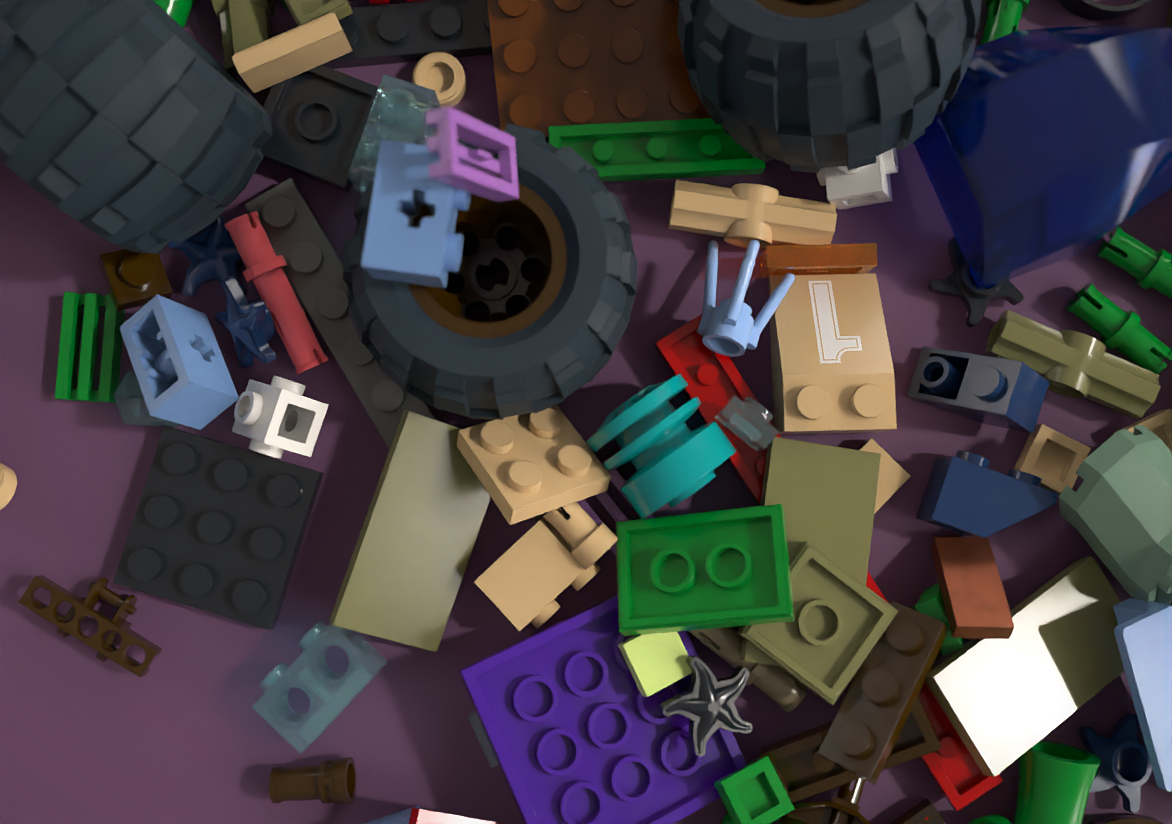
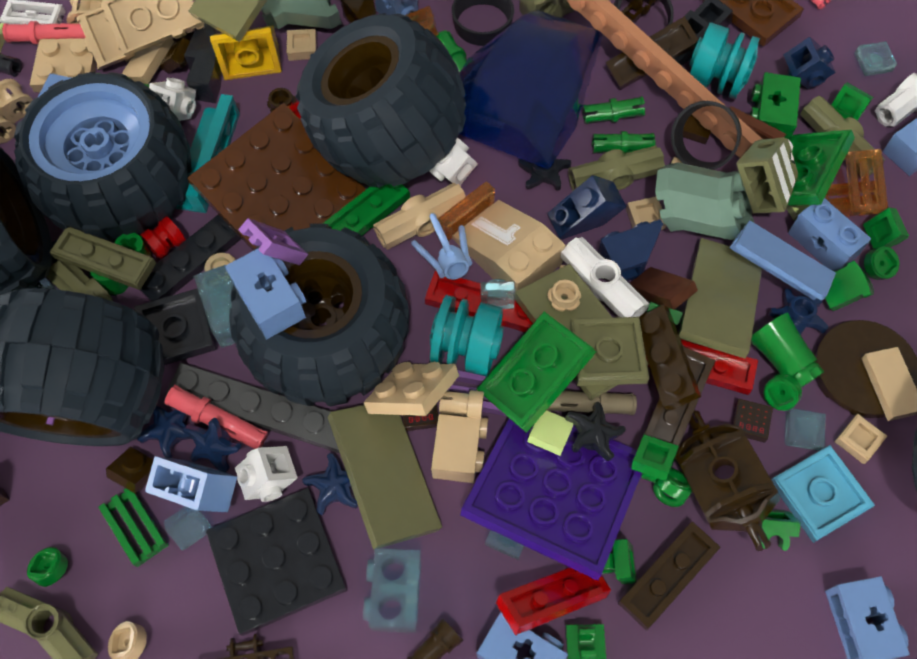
camera: 35 degrees left, 20 degrees down
tan tile [232,13,353,93] -> none
none -> dark blue animal [302,453,358,515]
none -> tan plate [548,280,581,312]
none -> white piece [561,237,649,317]

